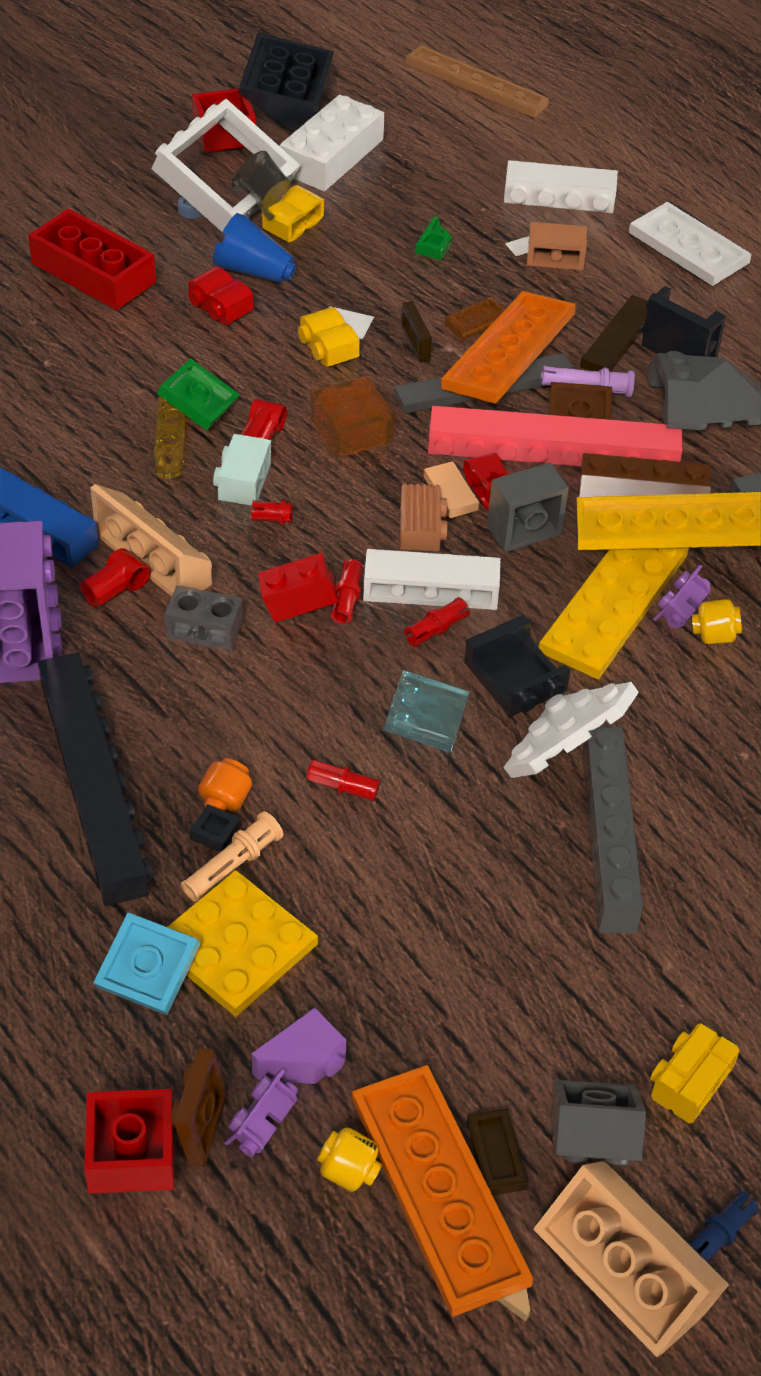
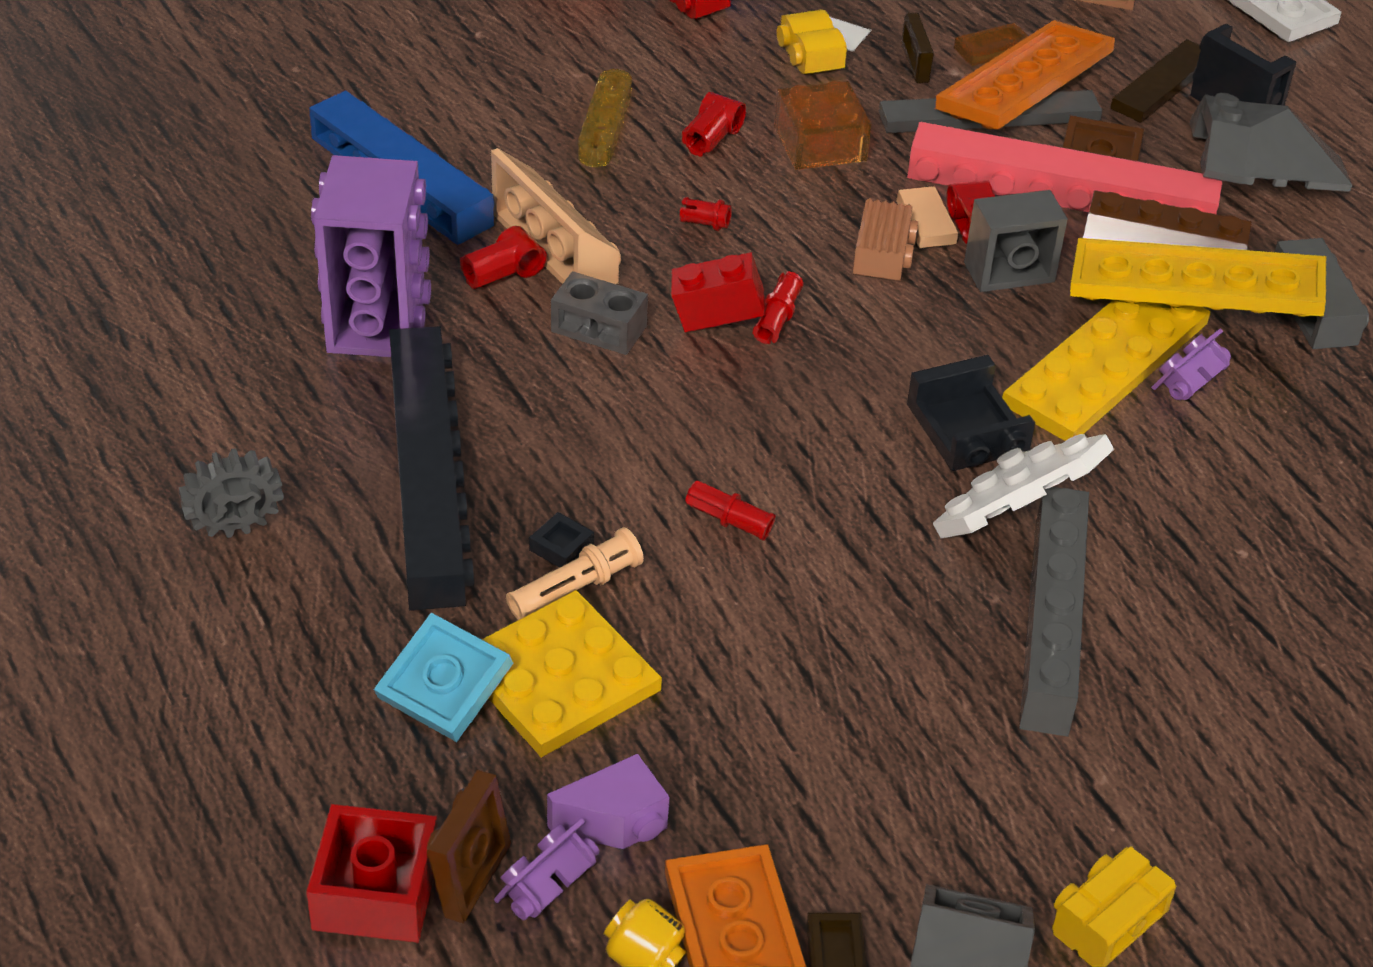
camera: 10 degrees right, 5 degrees down
green plate [157,358,240,430] -> none
orange head [198,758,252,812] -> none
light aqua brick [213,434,271,505] -> none
white brick [363,549,500,610] -> none
clear light blue plate [383,670,469,752] -> none
red pin [404,597,470,647] -> none
lavender pin [540,366,635,398] -> none
yellow head [692,599,742,645] -> none

